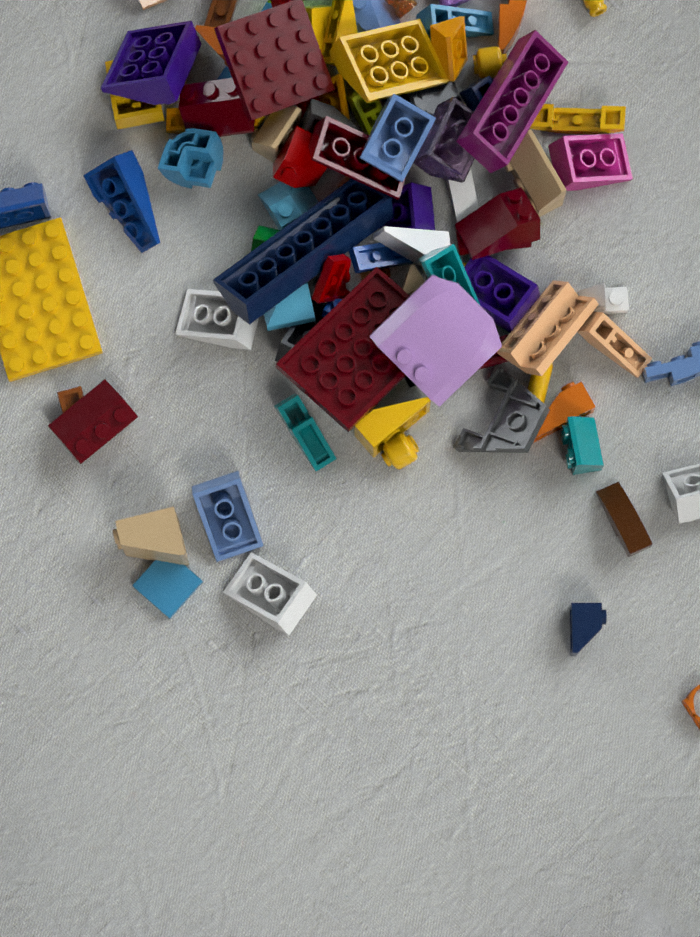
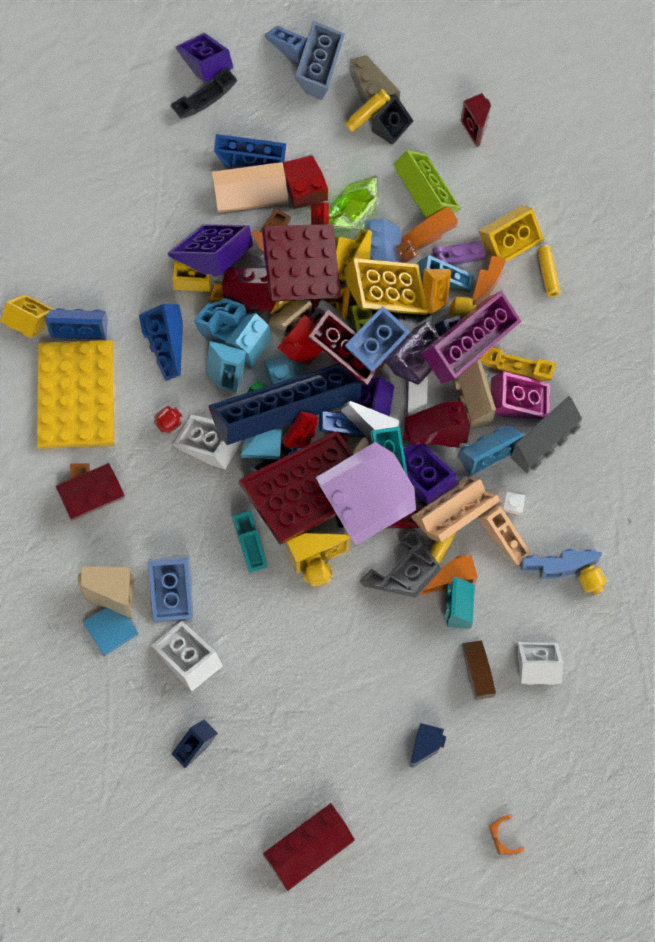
camera: 10 degrees right, 10 degrees down
none -> red head [154,406,182,434]
none -> dark blue slope [171,719,218,768]
none -> medium azure slope [206,341,246,393]
none -> medium azure slope [225,313,272,367]
none -> dark red slope [263,803,355,891]
none -> dark azure slope [459,425,524,476]
none -> dark grey slope [511,396,582,473]

